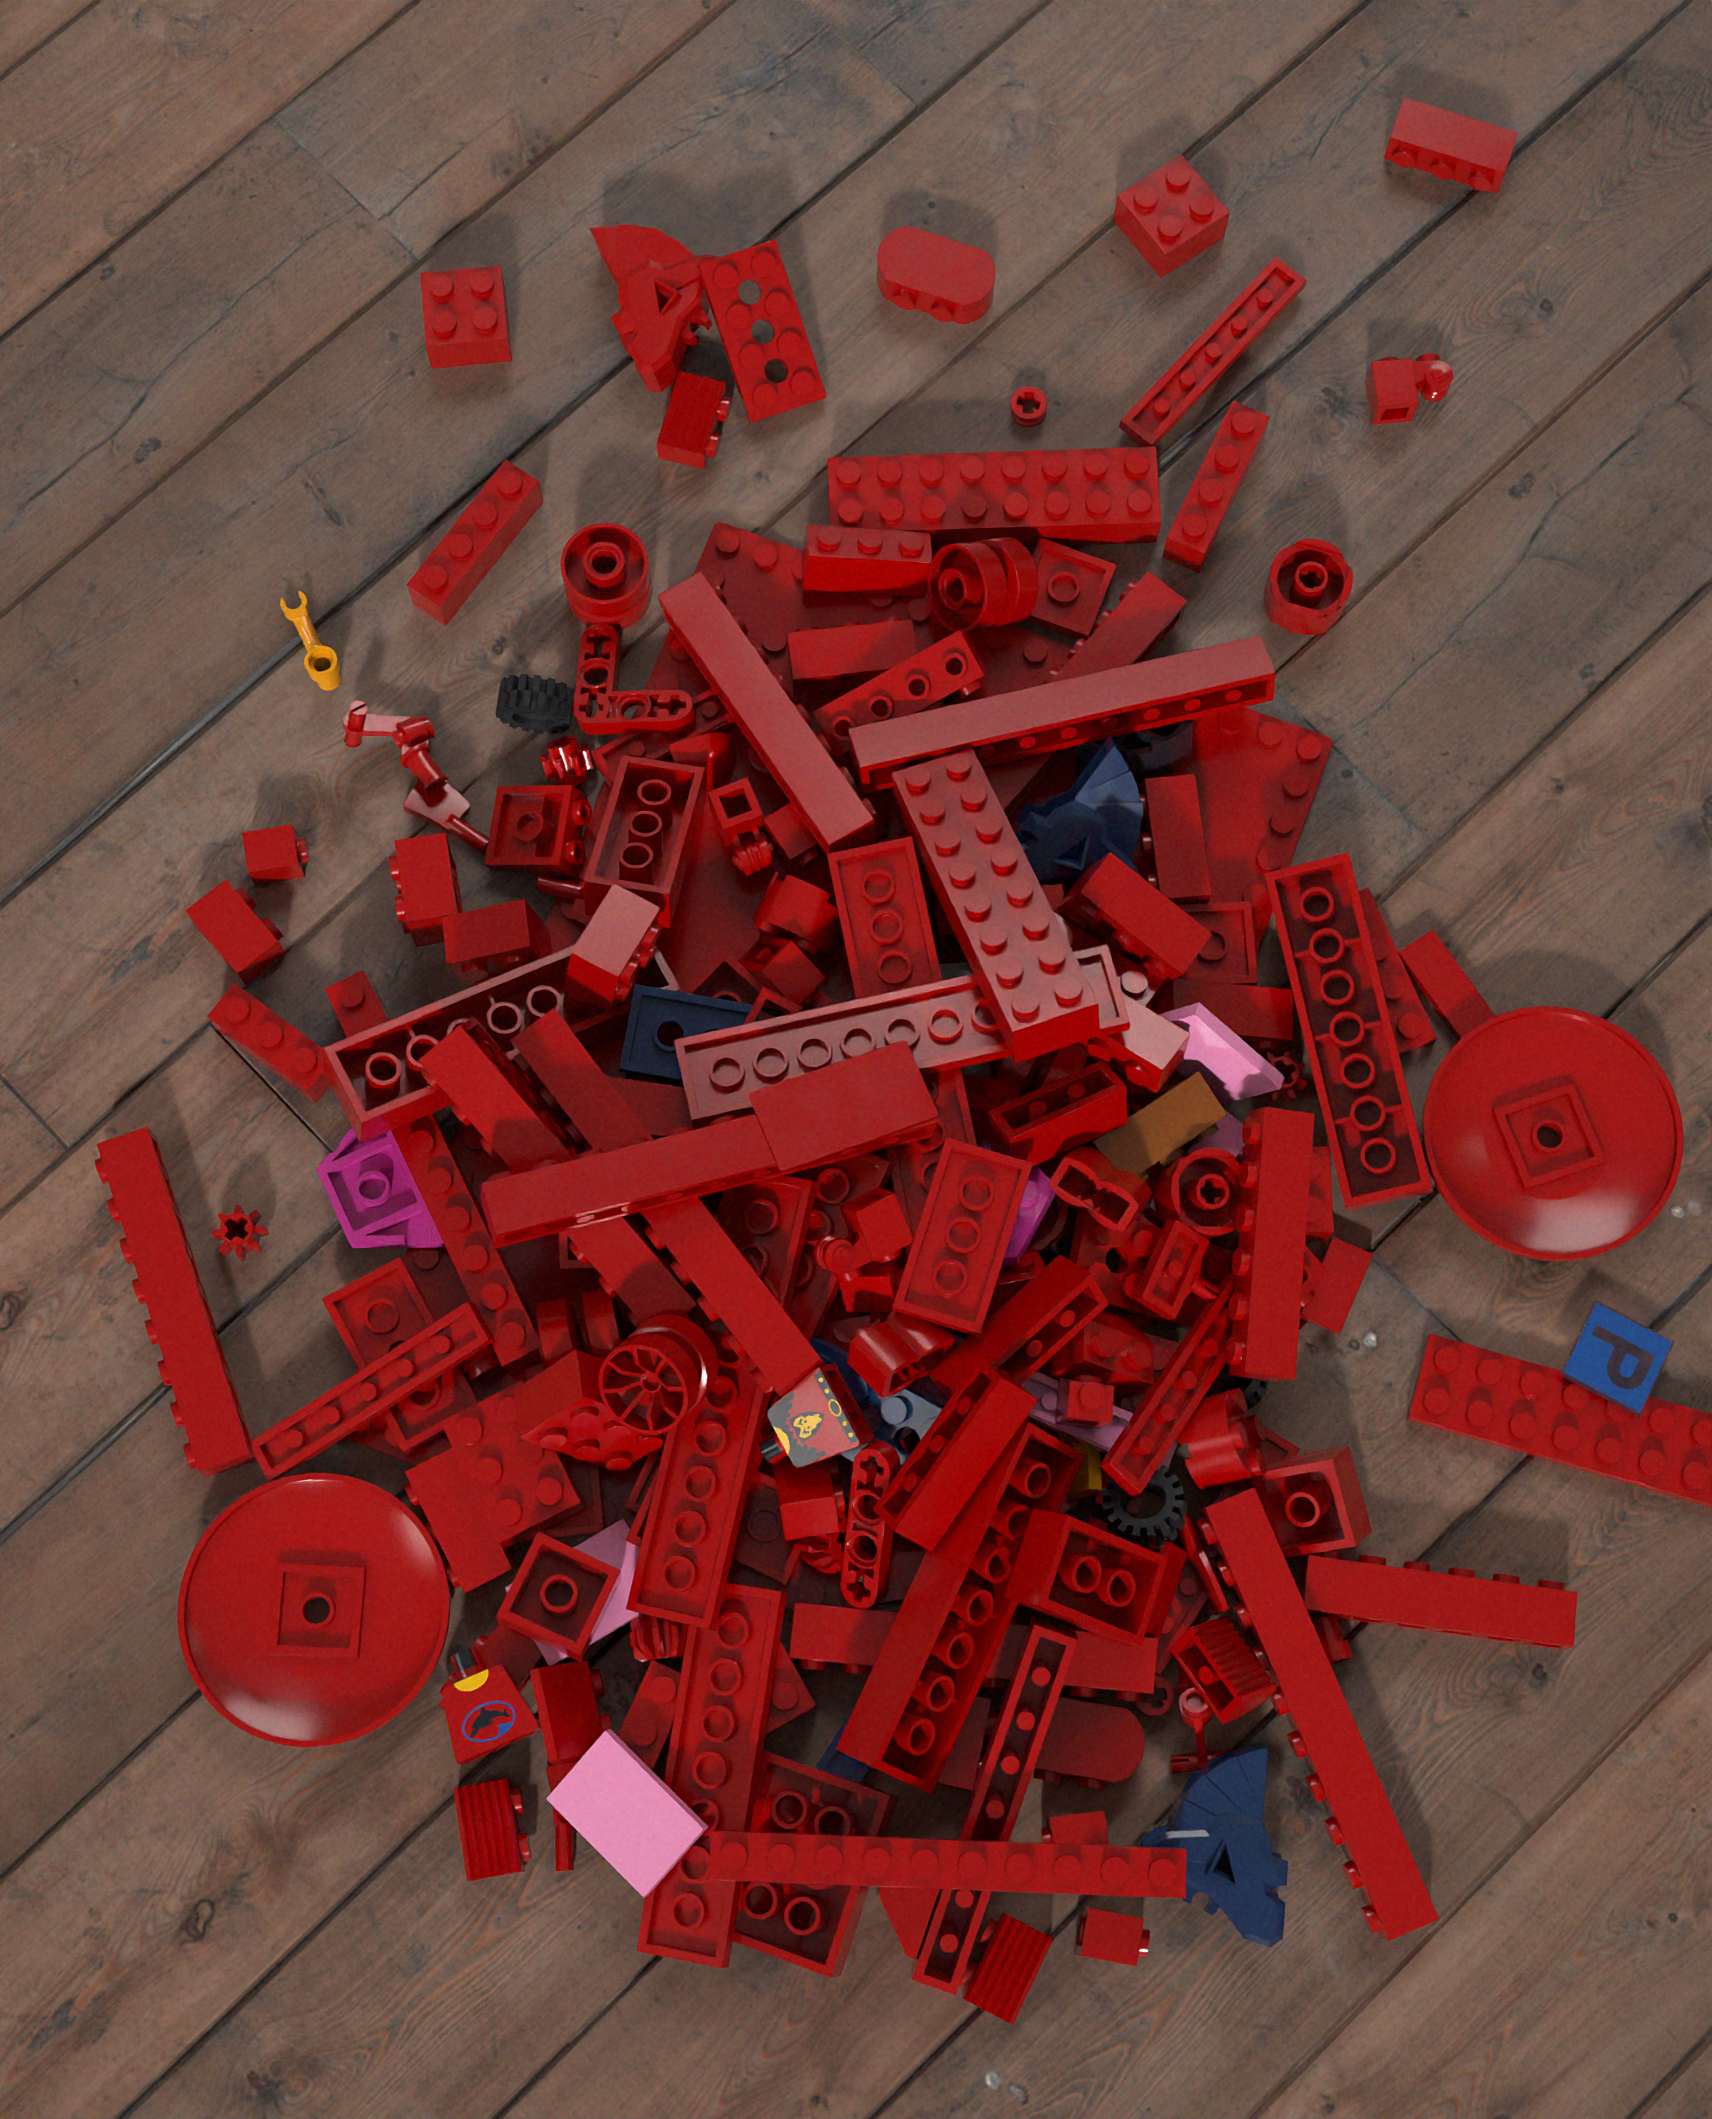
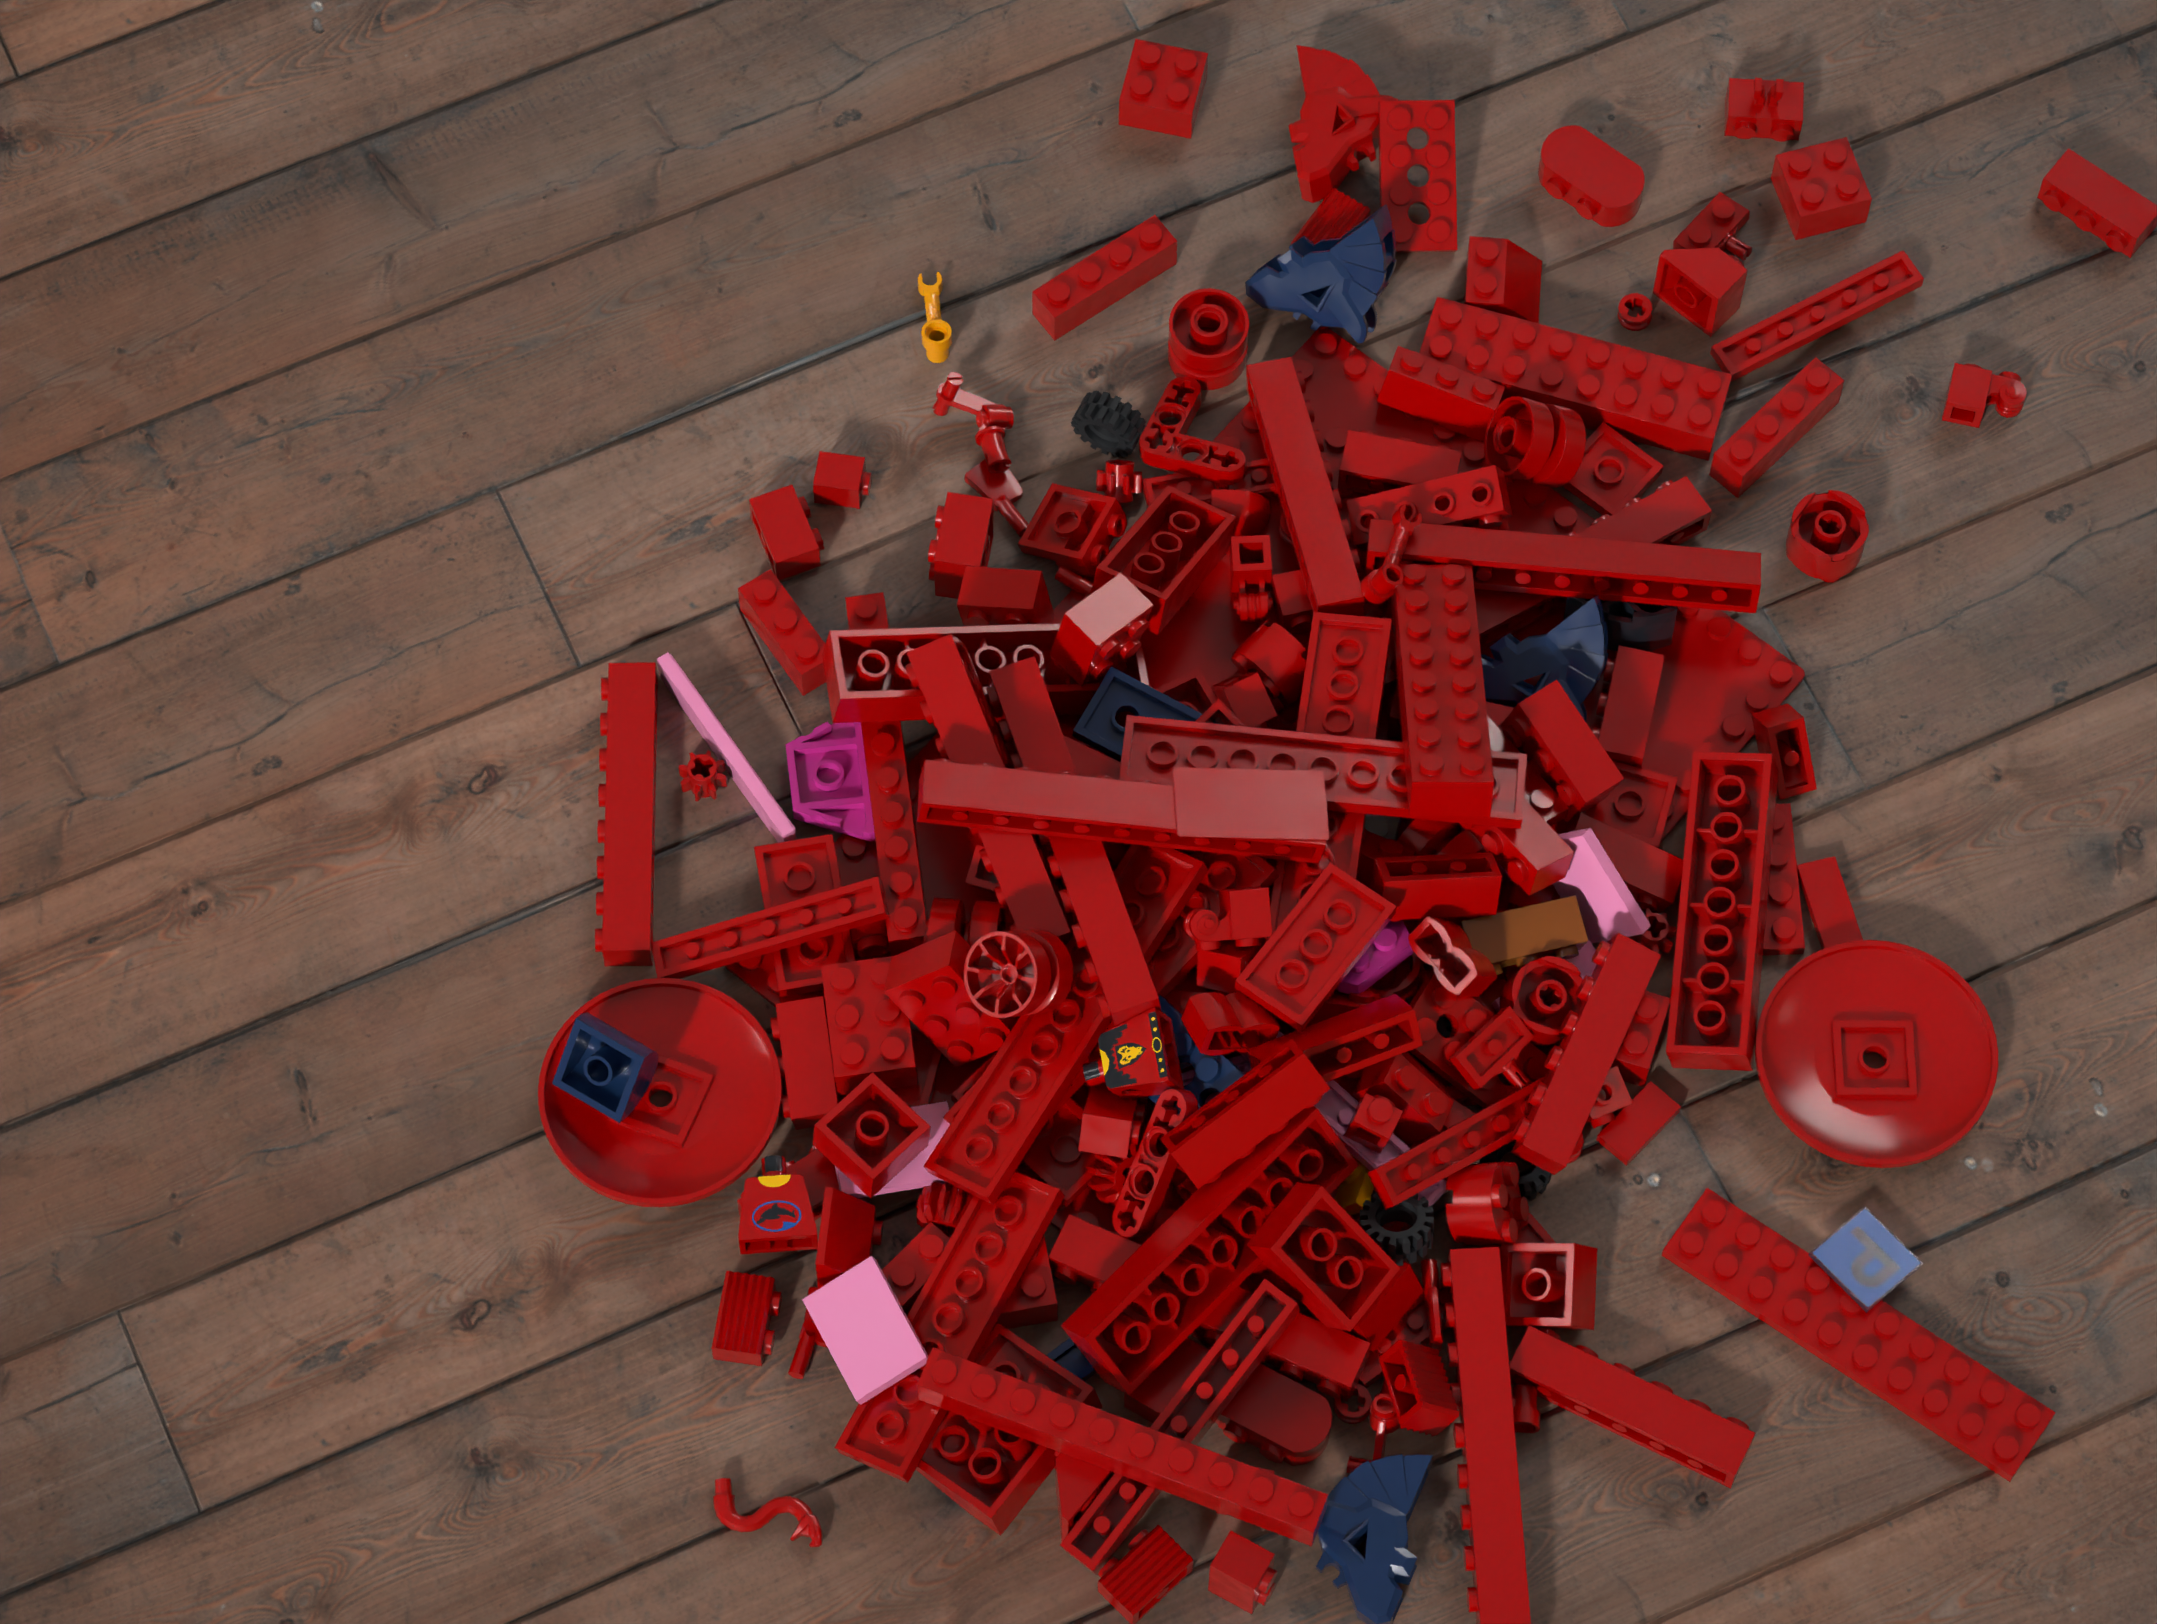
camera: 20 degrees right, 10 degrees down
none -> dark blue brick [552,1012,658,1123]
none -> bright pink tile [656,652,797,843]
none -> red animal [713,1478,823,1548]
none -> dark blue animal [1245,204,1397,343]
none -> red brick [1361,504,1422,604]
none -> red slope [1464,236,1542,323]
none -> red slope [1653,248,1748,337]
none -> red plate [1673,192,1752,261]
none -> red brick [1724,78,1804,142]
none -> red slope [1751,703,1817,800]

